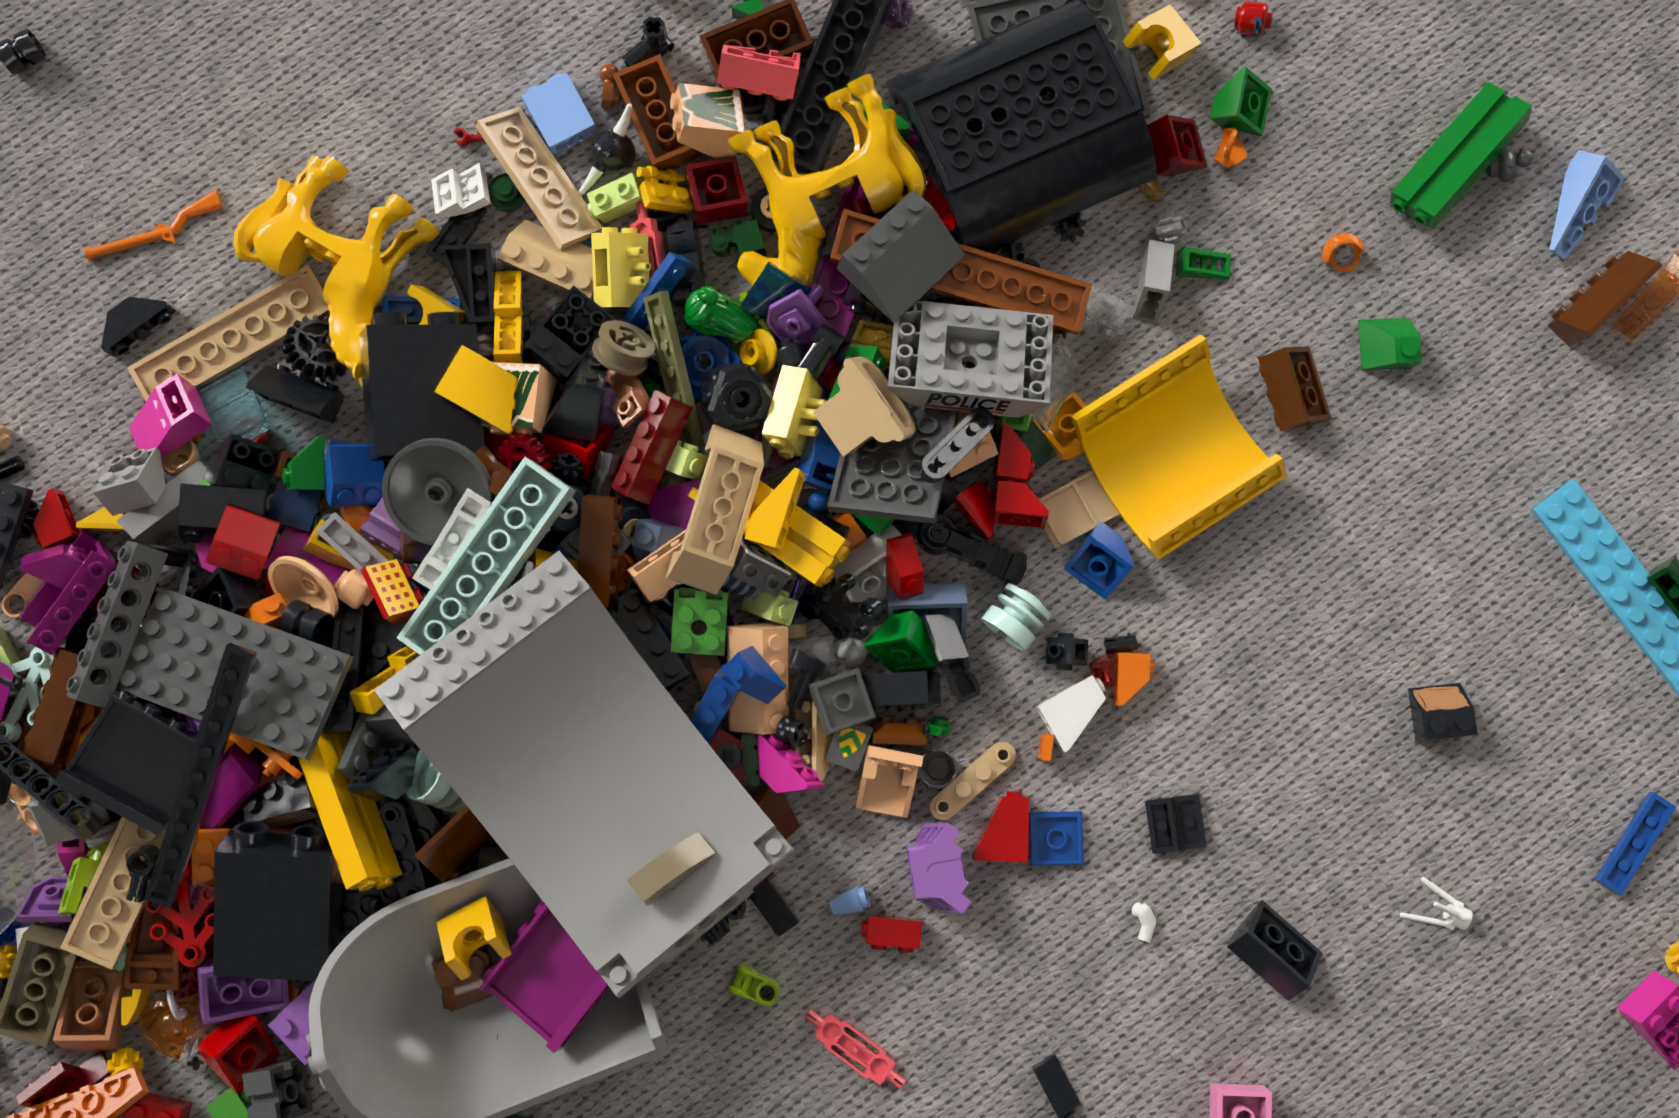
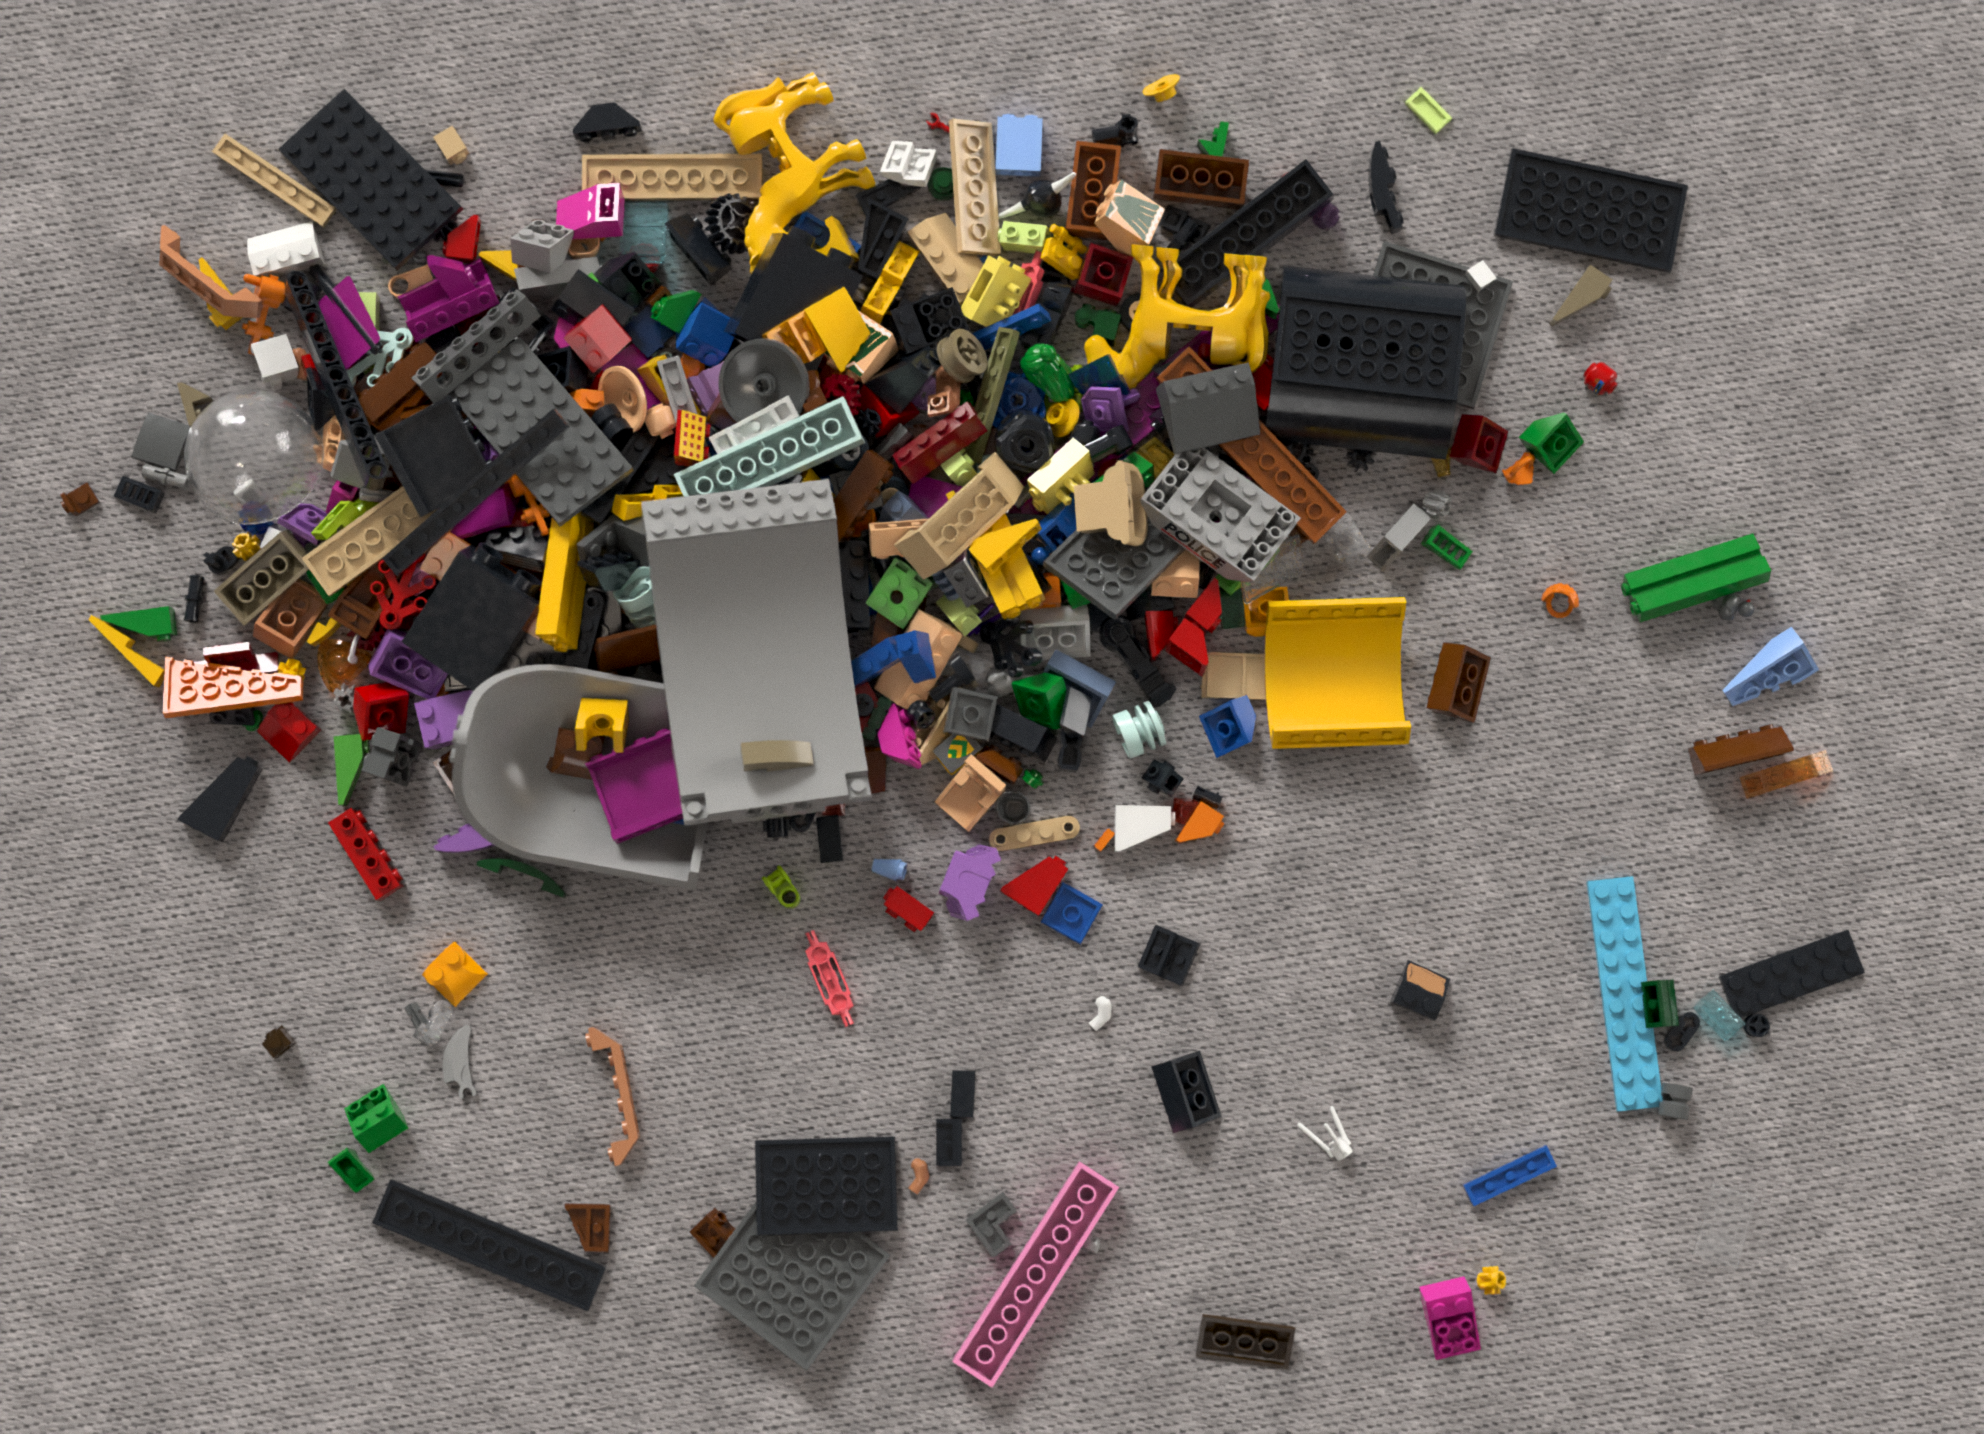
camera: 30 degrees right, 0 degrees up
orange piece [84,189,223,262] -> none
black pin [126,844,160,902] -> none
dark orange plate [599,64,619,109] -> none
coral wedge [716,45,801,101] -> none
red slope [886,533,924,599] -> none
plate [918,408,995,483] -> none
yellow piece [1122,5,1201,81] -> none
green slope [1358,318,1422,370] -> none
none -> light orange slope [762,310,827,364]

